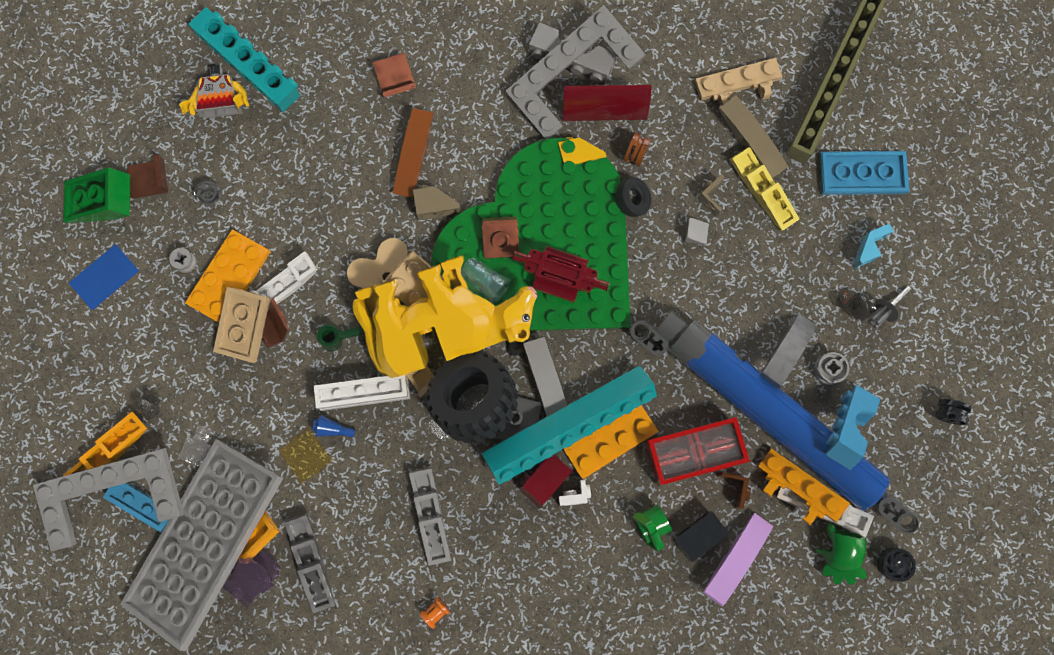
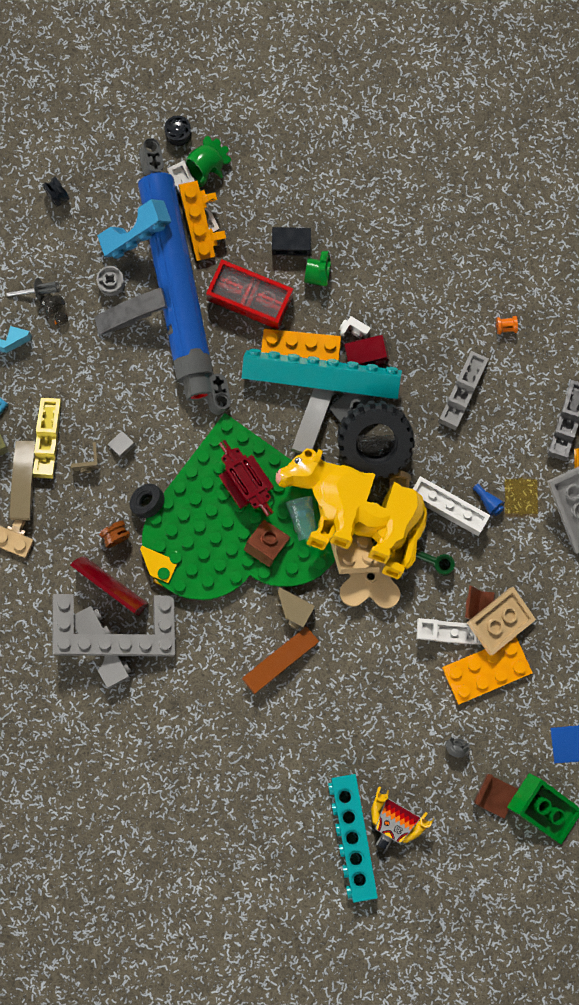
camera: 140 degrees left, 0 degrees up
light grey wheel [169,248,197,273] -> none
copper piece [372,52,416,98] -> none
lavender slope [703,513,774,607] -> none
reddish brown bracket [718,472,751,509] -> none

